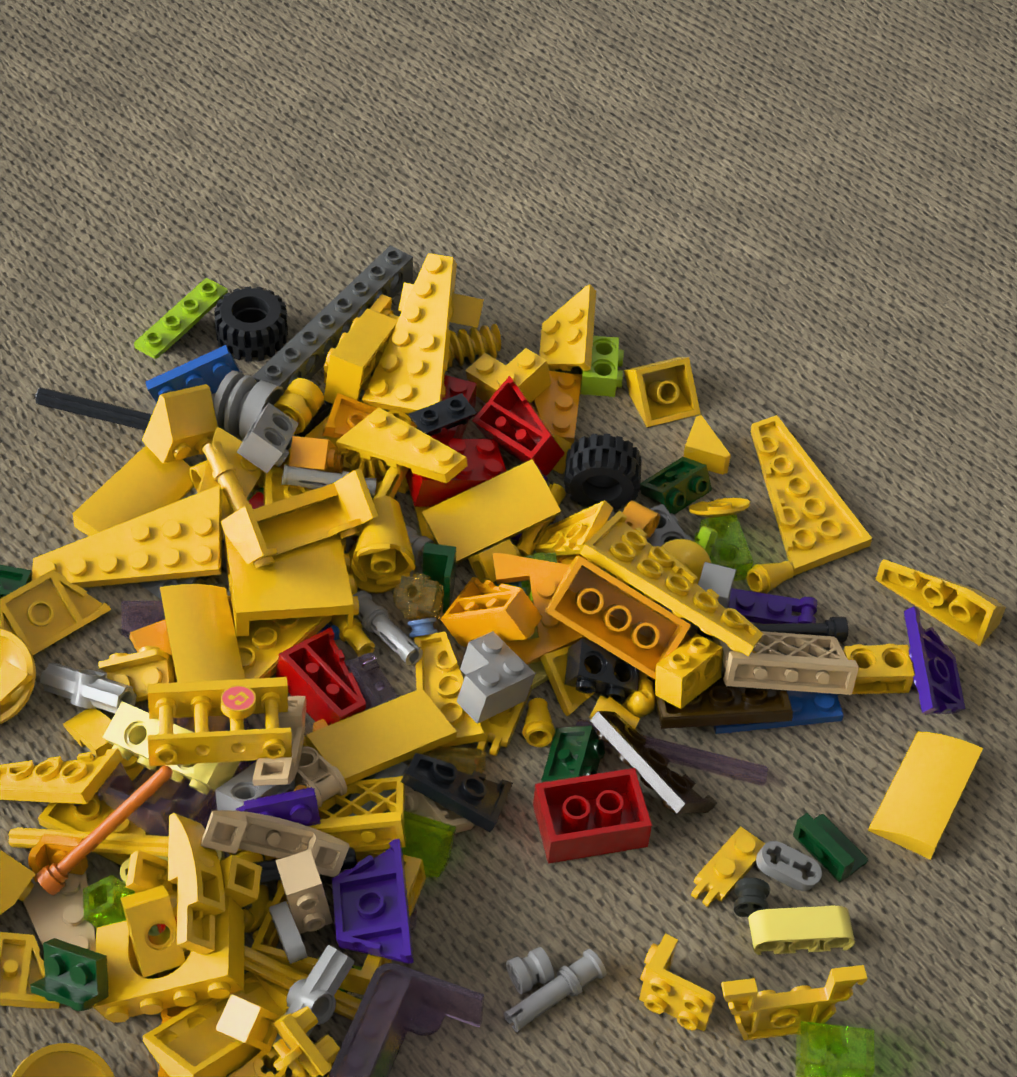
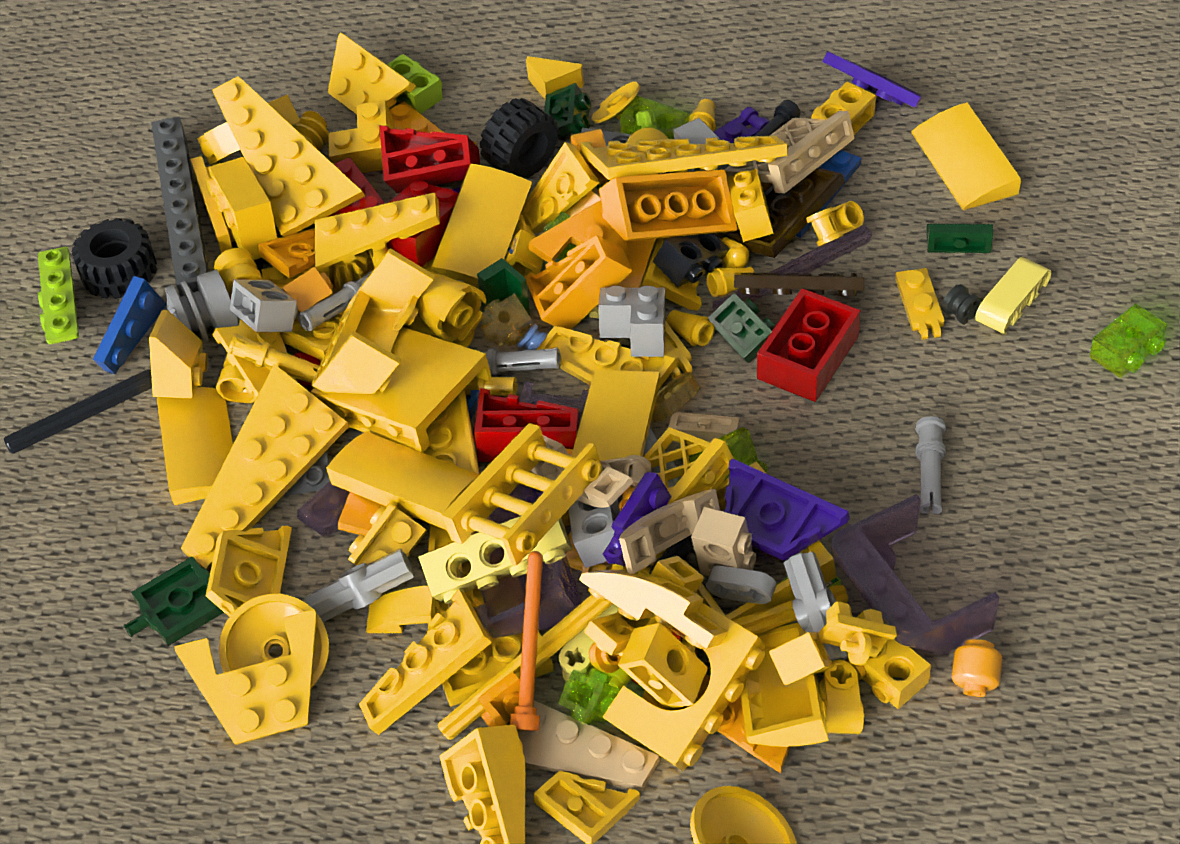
camera: 40 degrees left, 0 degrees up
dark green bracket [30,938,109,1011] -> none
tile [221,685,256,719] -> none
black wing [401,753,513,832] -> none
black hinge [409,393,477,436] -> none
light grey wheel [506,947,554,994] -> none
yellow slope [624,357,701,427] -> none
yellow bracket [639,933,716,1031] -> none
yellow wing [721,965,868,1041] -> none
yellow wing [750,415,872,576] -> none
light grey beam [756,841,822,891] -> none
yellow wedge [875,559,1006,646] -> none
none -> yellow piece [806,201,864,247]

